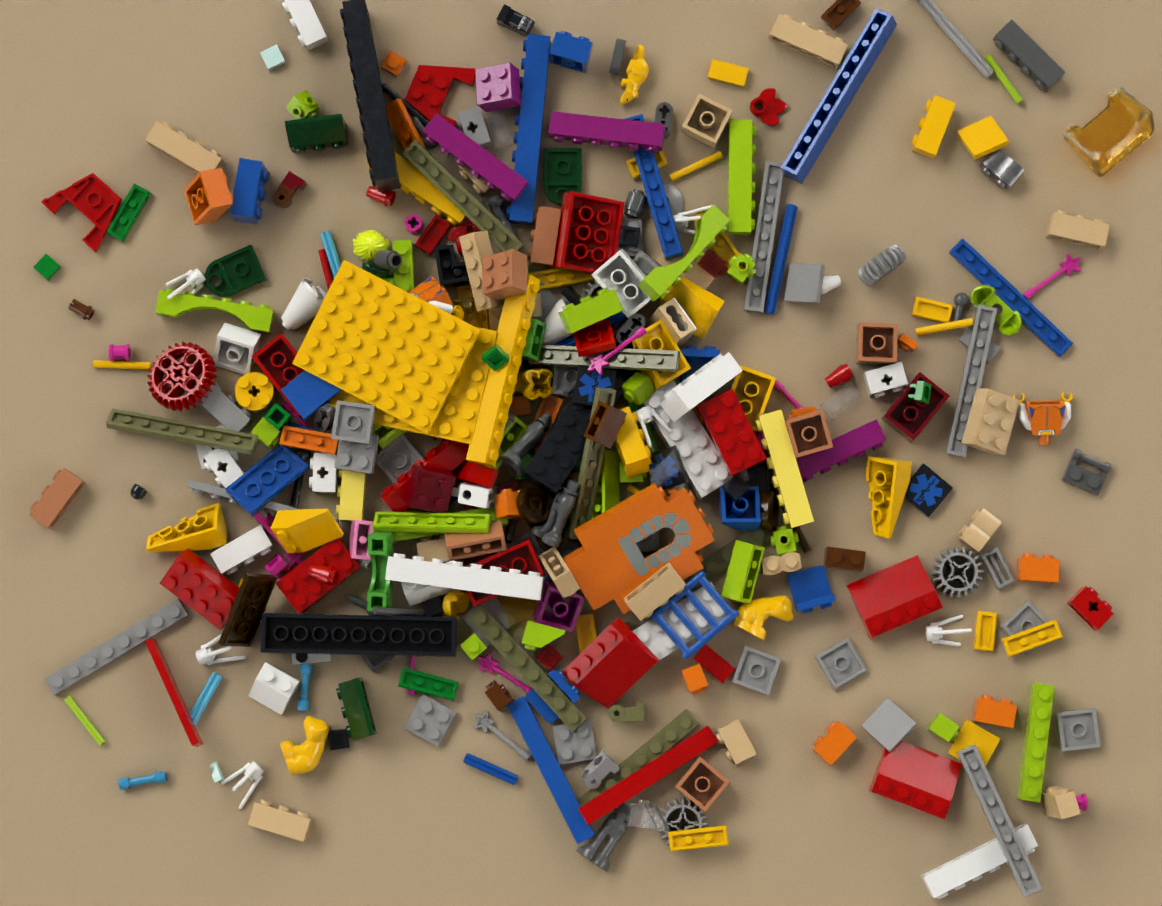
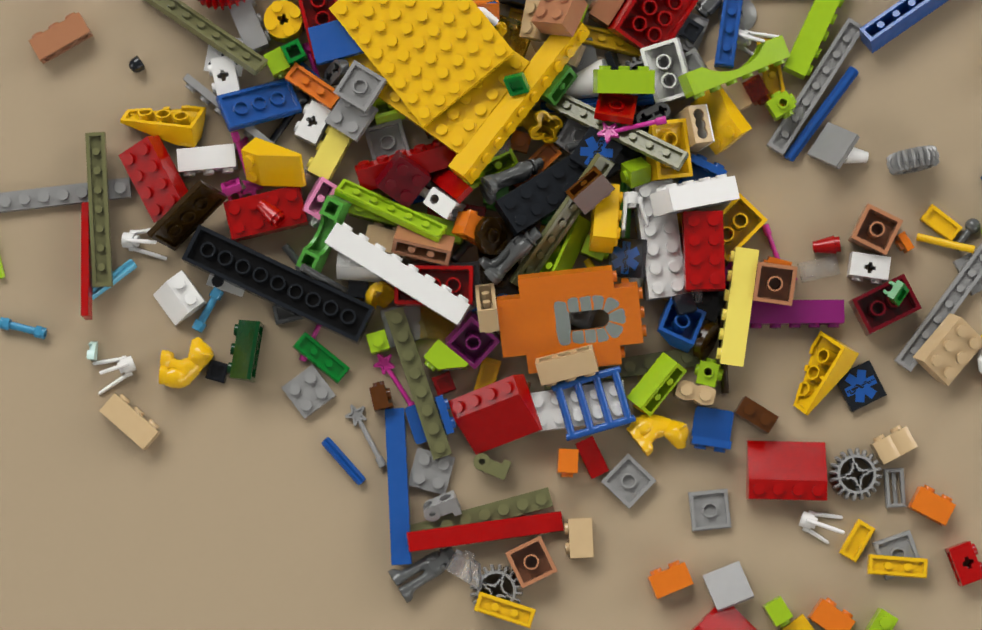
camera: 25 degrees right, 0 degrees up
none -> olive plate [85,132,113,288]

